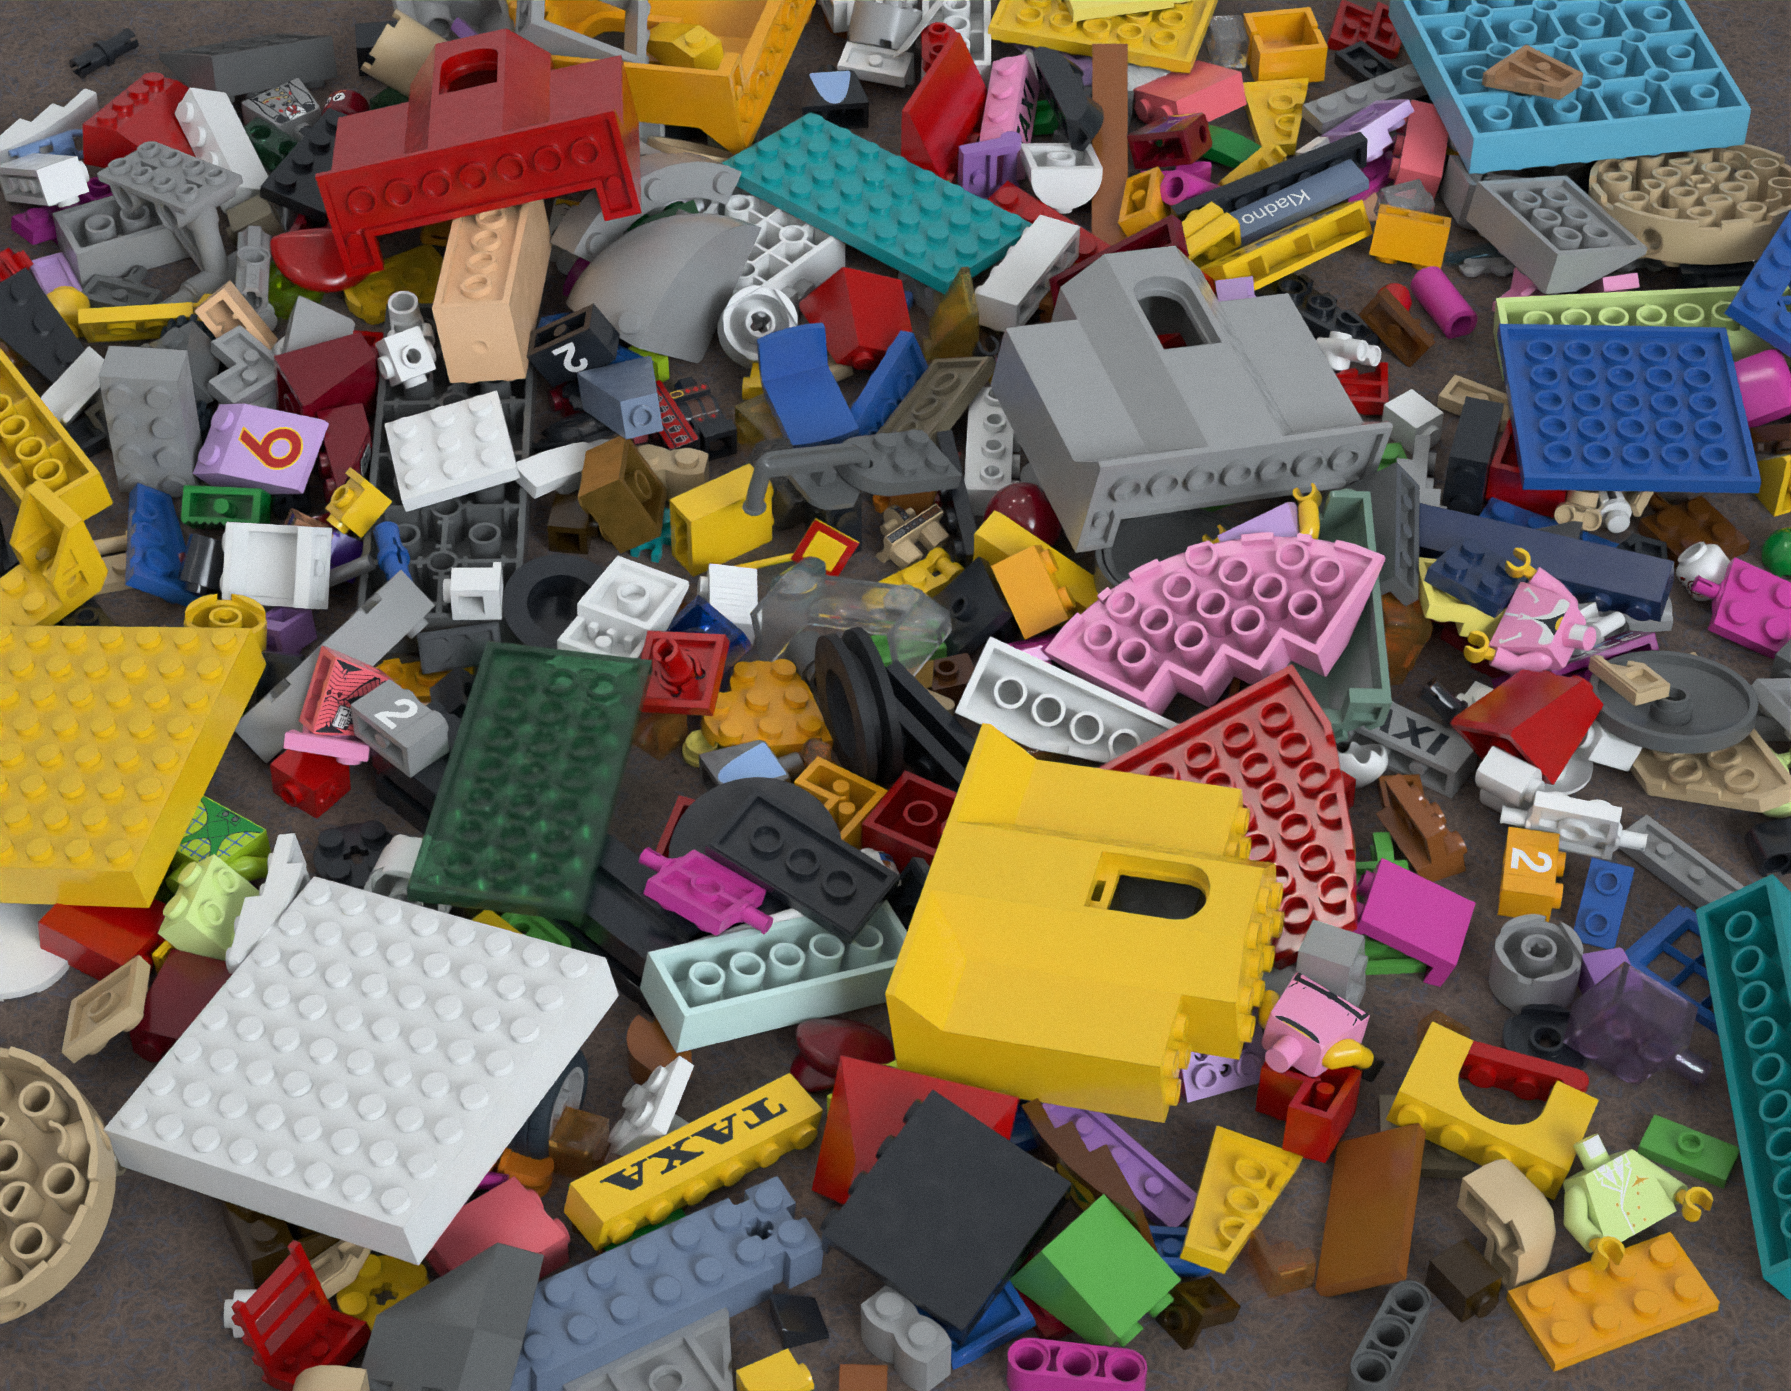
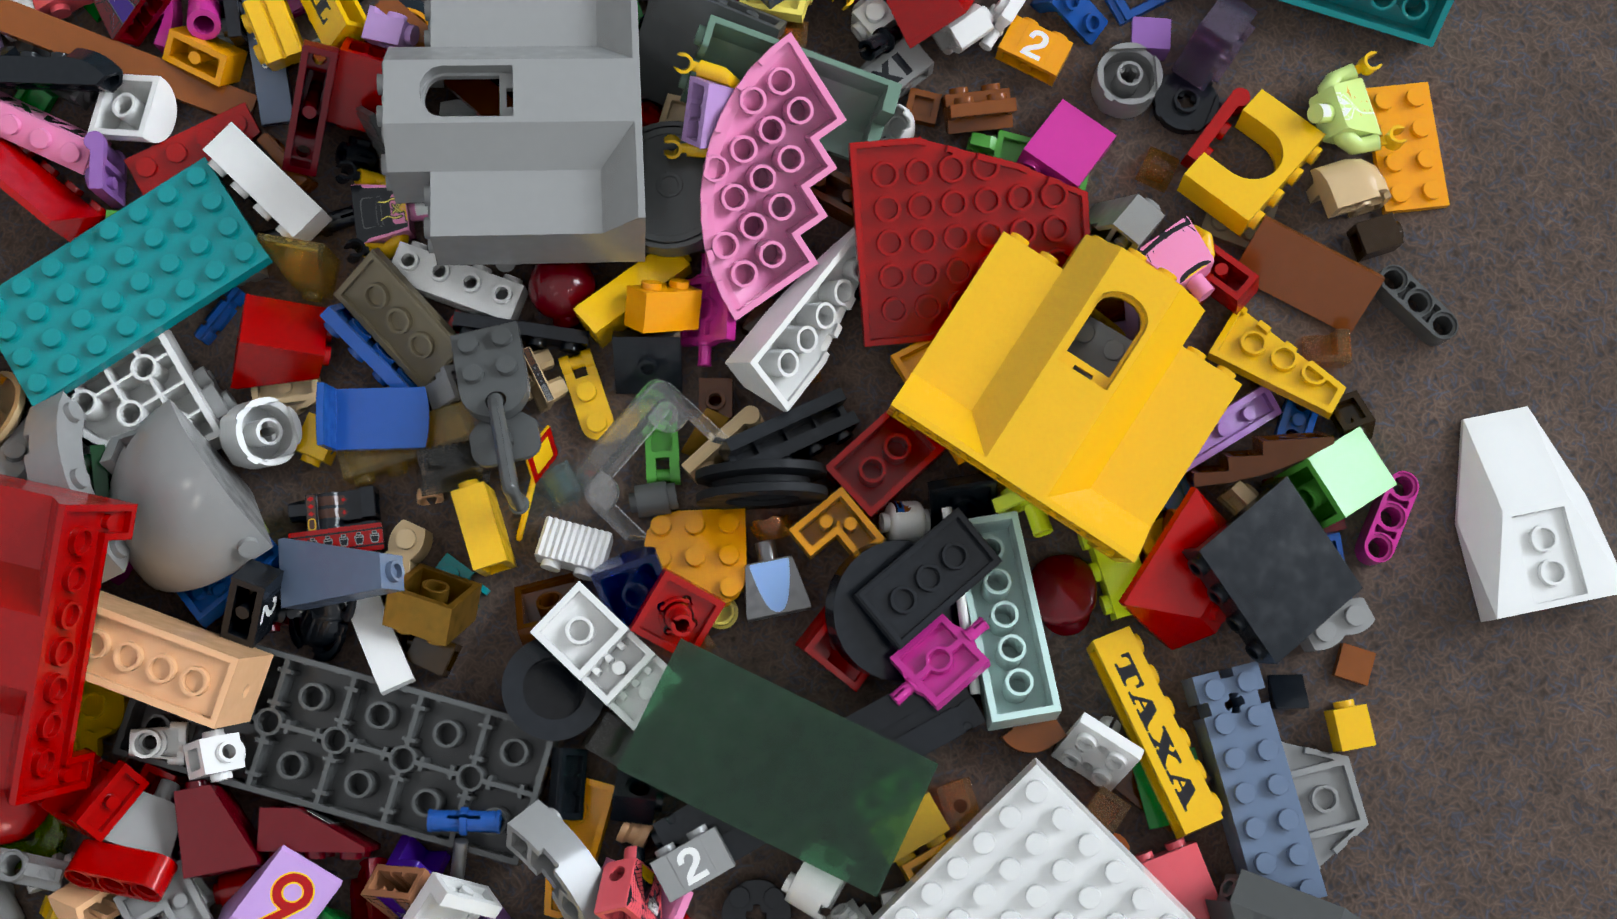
camera: 75 degrees left, 35 degrees up
yellow brick [325,467,392,538] -> none
white plate [385,391,520,512] -> none
white brick [443,562,504,620] -> none
bright green plate [1637,1114,1740,1189] -> none
none -> red panel [38,747,150,843]
none -> red beam [63,839,178,902]

